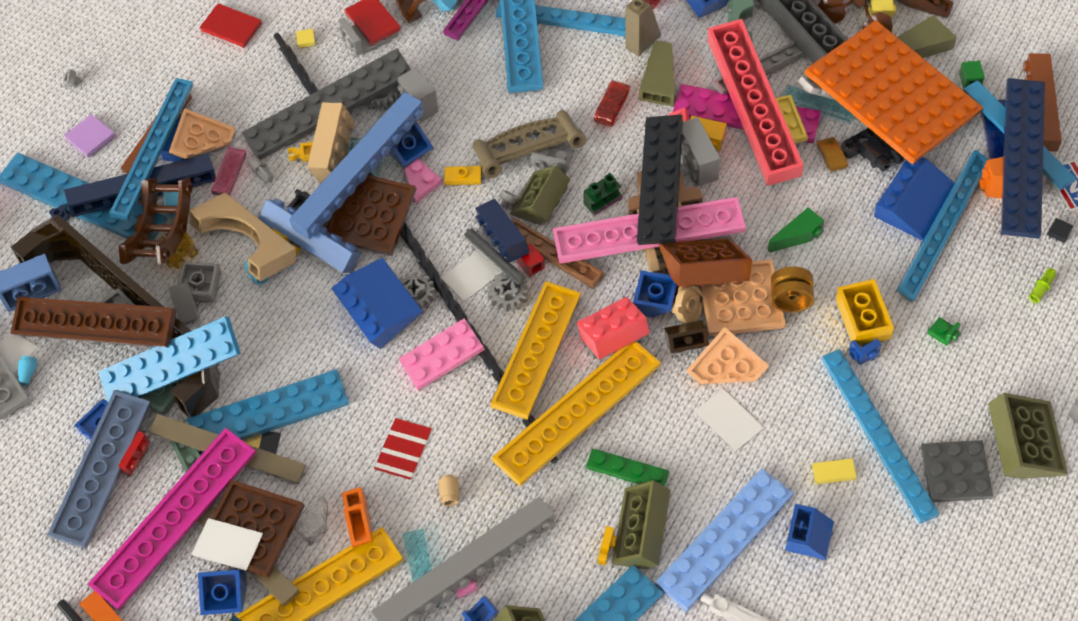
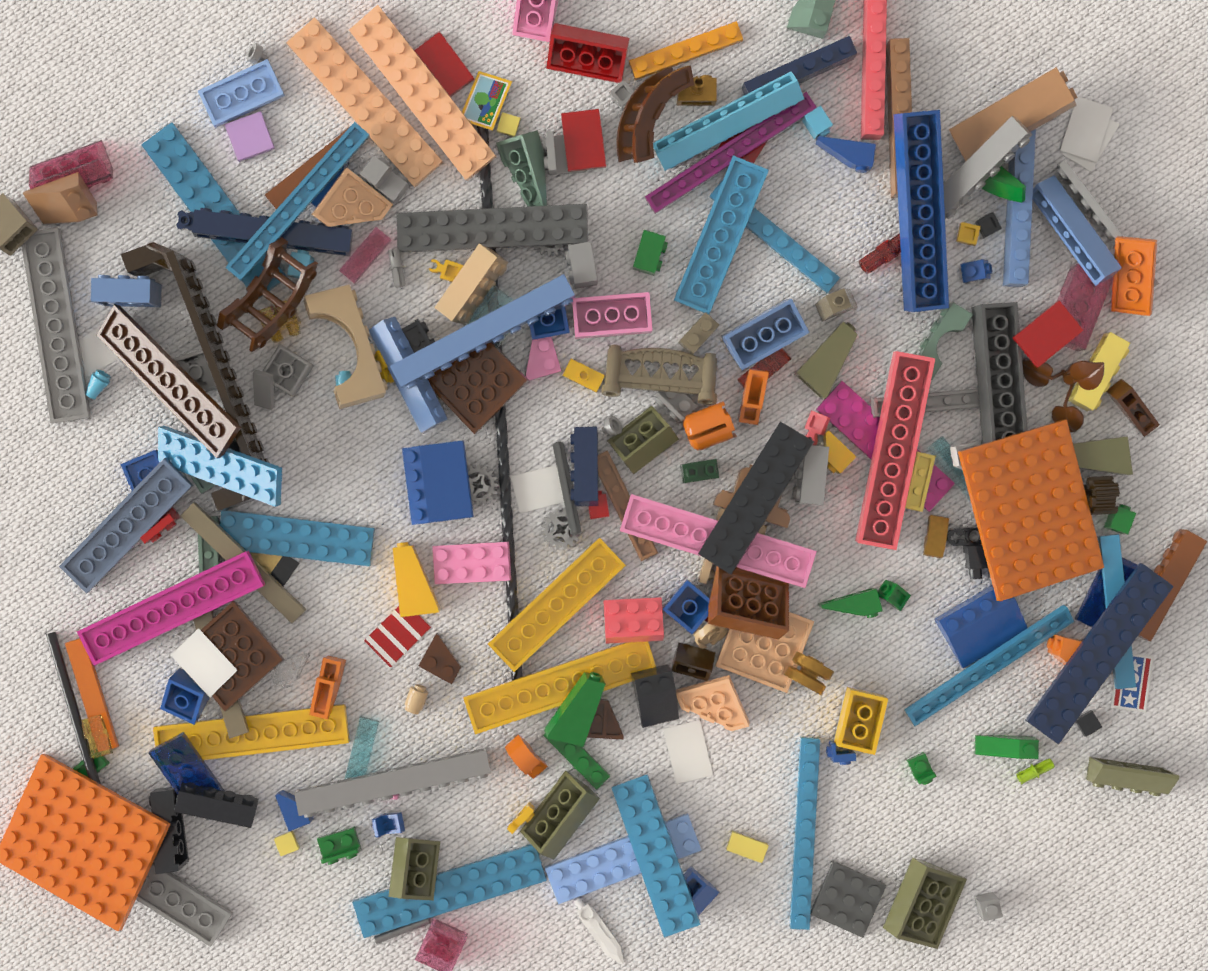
camera: 25 degrees right, 30 degrees up
none -> light blue plate [198,59,285,128]
none -> light nougat plate [286,17,443,188]
none -> light nougat plate [349,5,497,181]
none -> light grey brick [360,155,410,205]
none -> yellow slope [392,542,440,617]
none -> reddish brown wing [418,633,461,684]
none -> sticker [462,71,512,131]
none -> sand green wedge [496,130,547,207]
none -> orange brick [505,734,548,779]
none -> green slope [545,672,606,747]
none -> bright pink brick [572,292,652,339]
none -> reddish brown wing [587,699,624,740]
none -> dark azure plate [611,774,701,938]
none -> black slope [631,664,679,728]
none -> green brick [633,230,668,276]
none -> dark tan brick [678,312,719,355]
none -> orange cylinder [683,401,737,450]
none -> medium blue slope [721,299,810,370]
none -> orange slope [738,369,769,425]
none -> green bracket [878,580,911,611]
none -> green slope [975,735,1039,759]
none -> dark brown brick [1084,476,1120,515]

